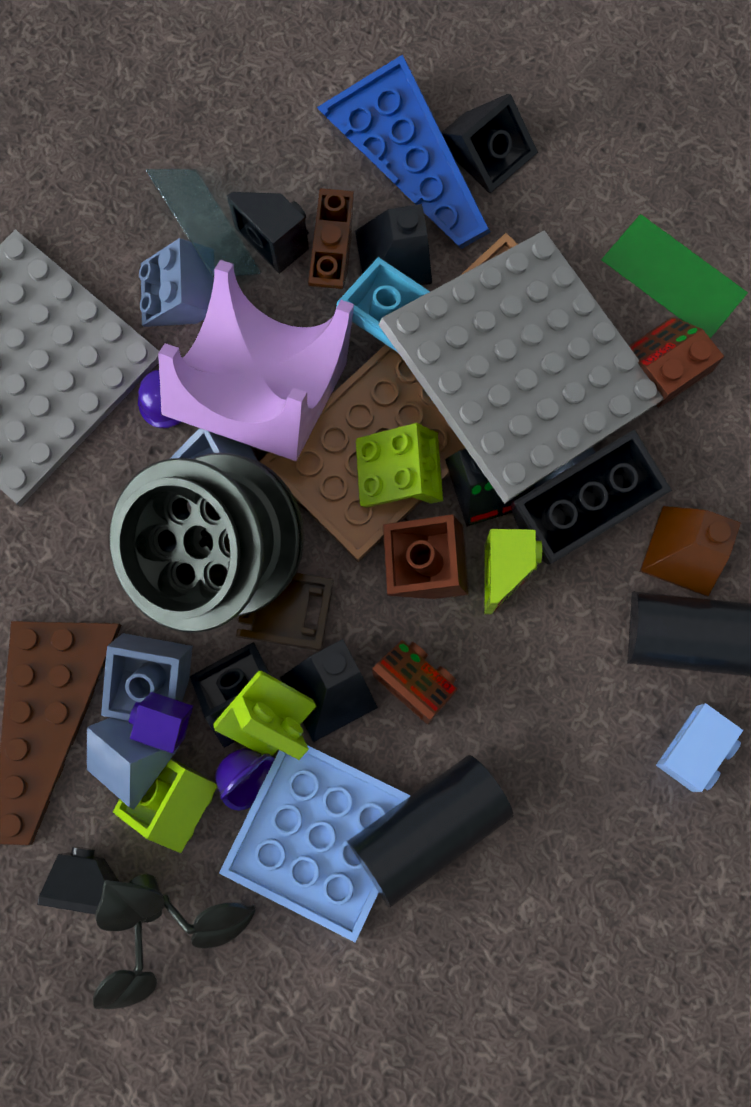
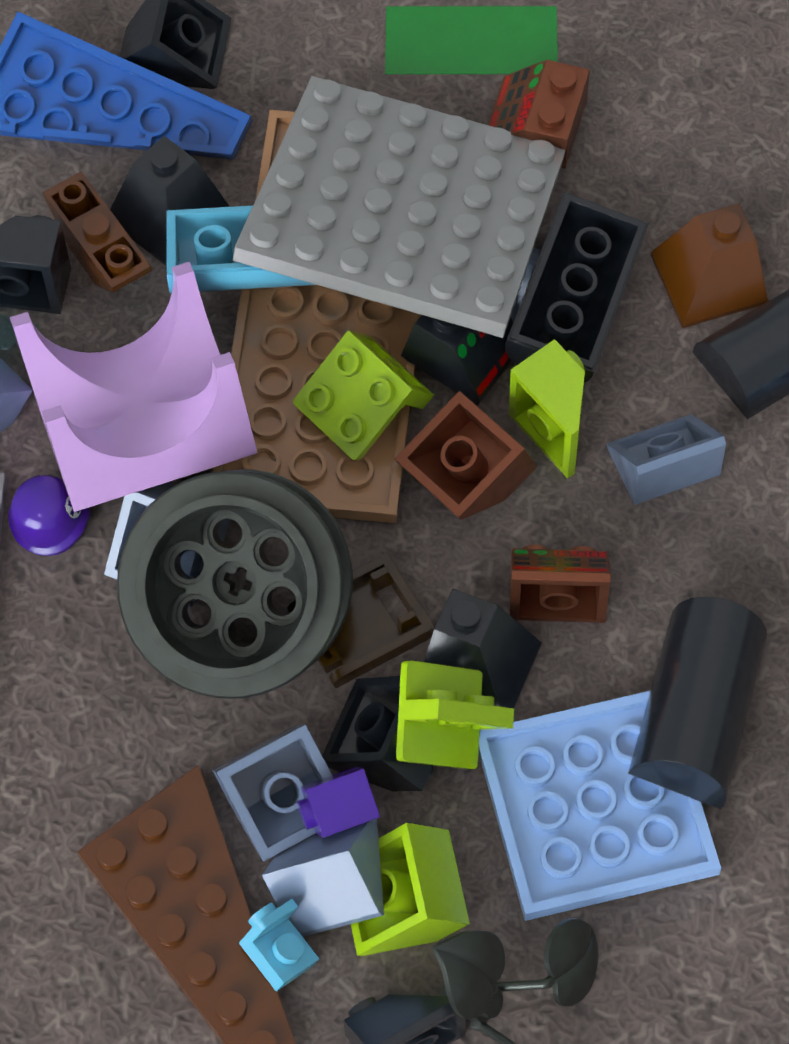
camera: 40 degrees left, 15 degrees down
dark purple helmet [215,748,274,811] -> none
none -> medium azure bracket [239,899,319,992]
none -> sand blue slope [606,414,726,505]

